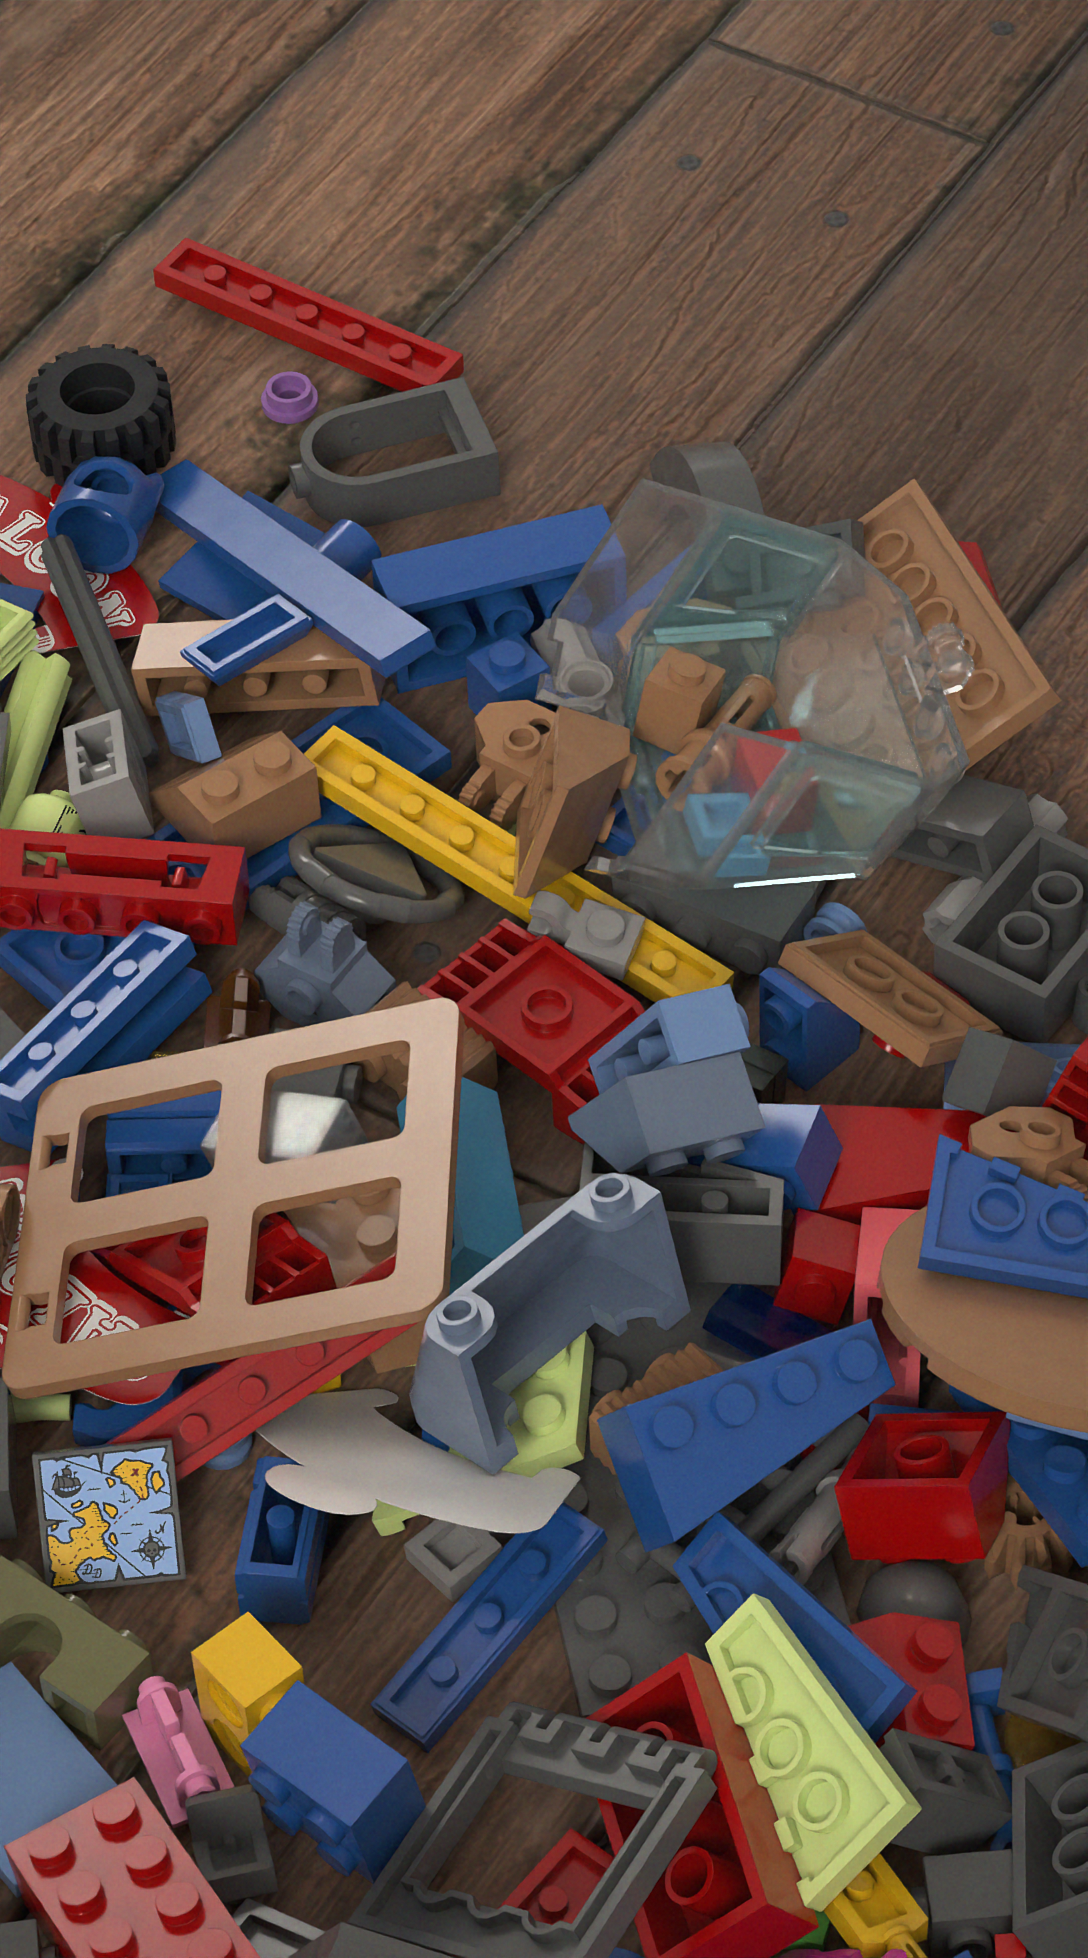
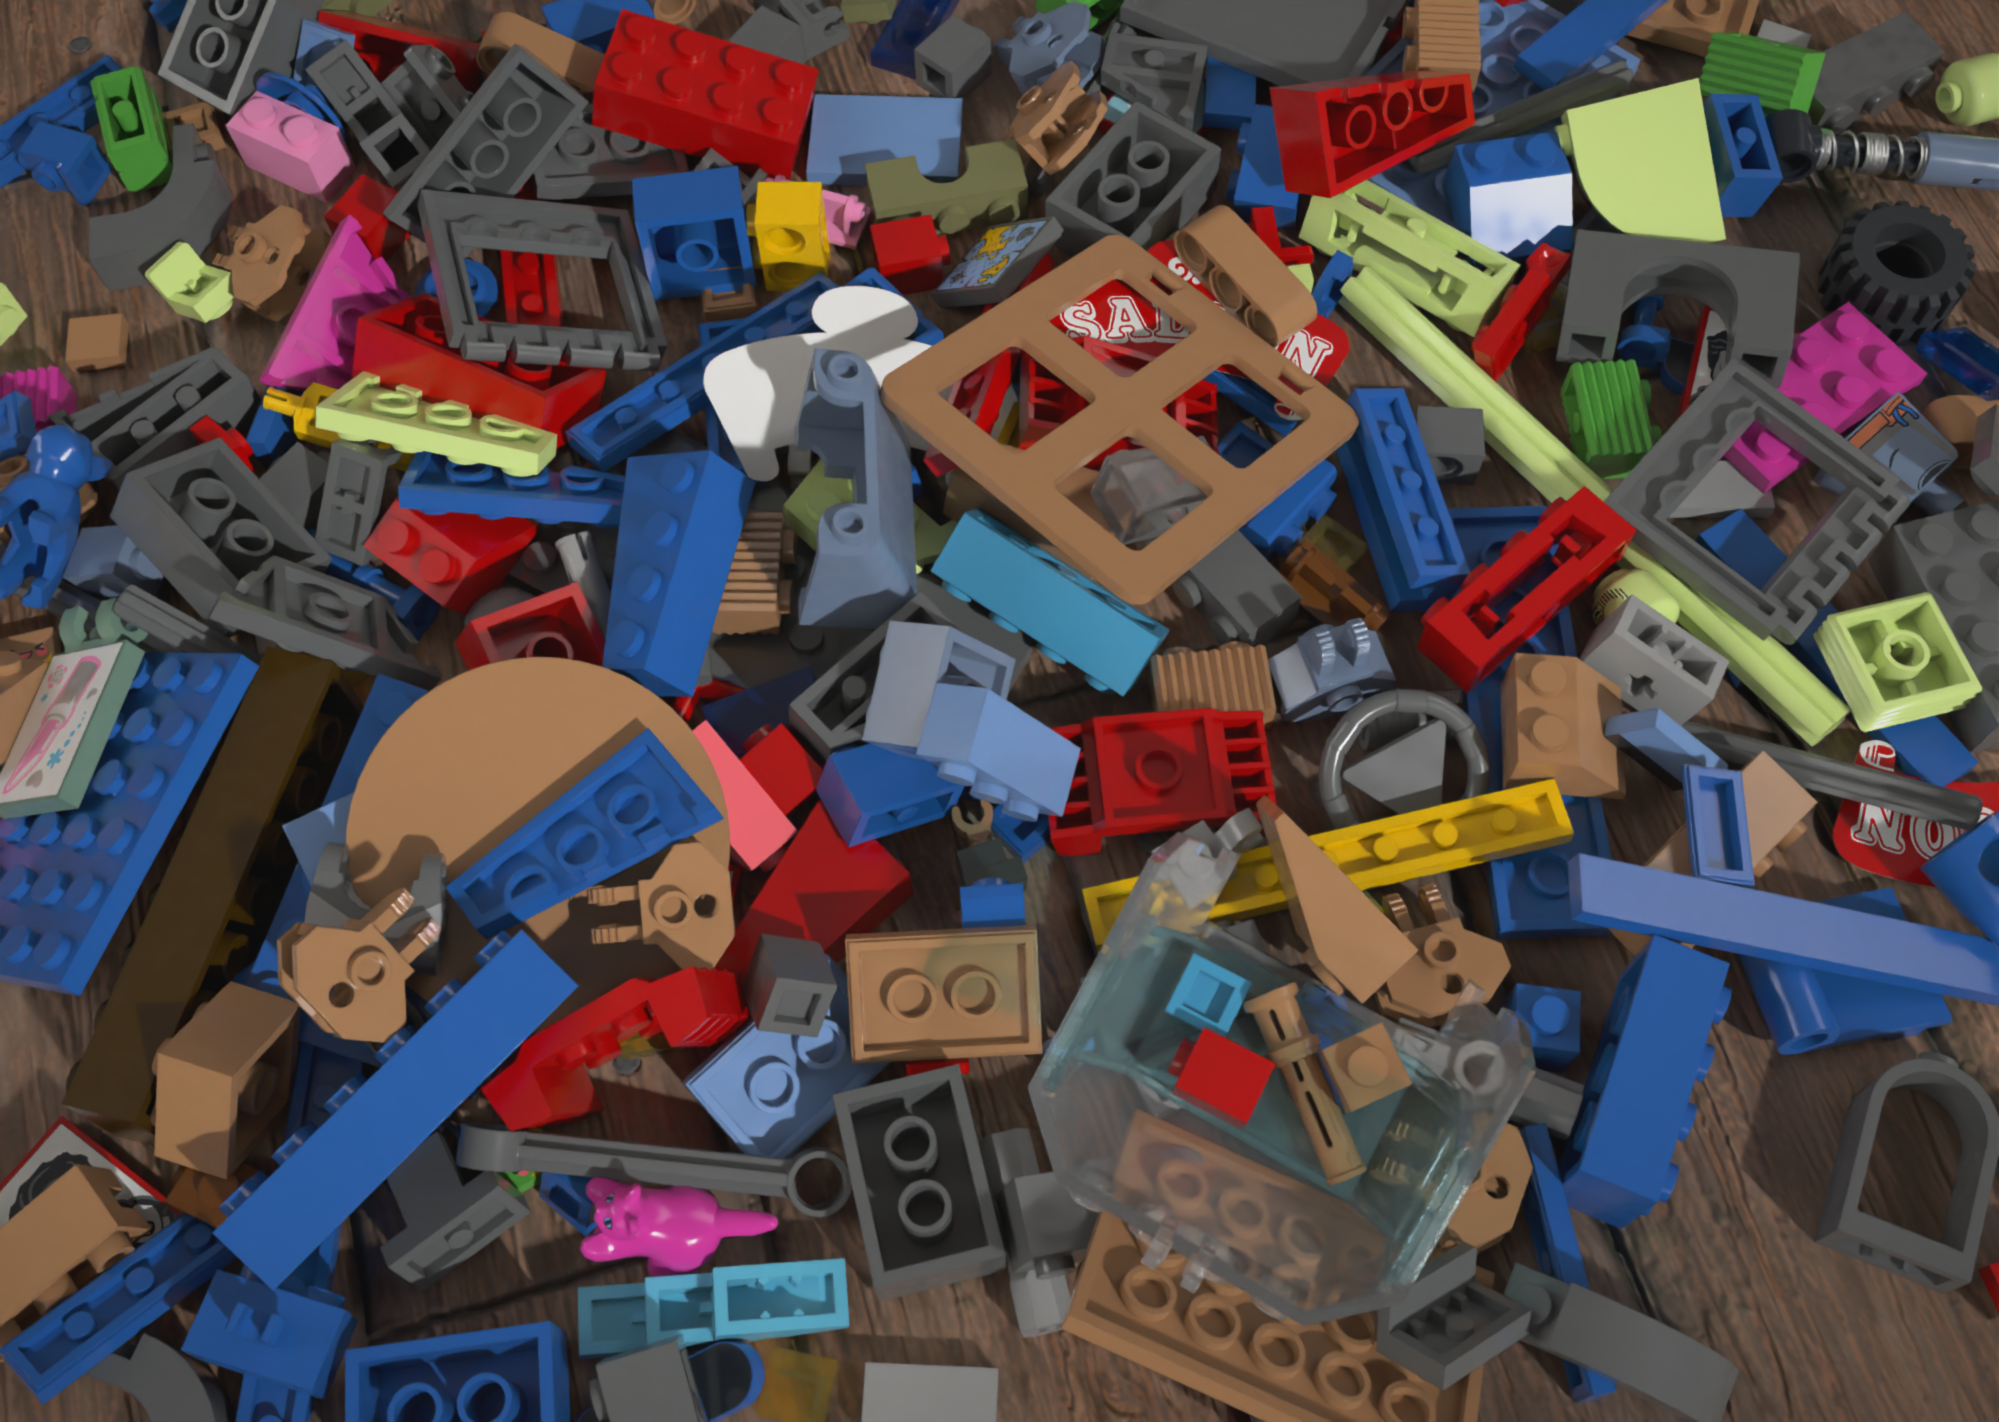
camera: 130 degrees right, 15 degrees up
none -> blue tile [565,272,840,472]
none -> red brick [870,214,951,295]

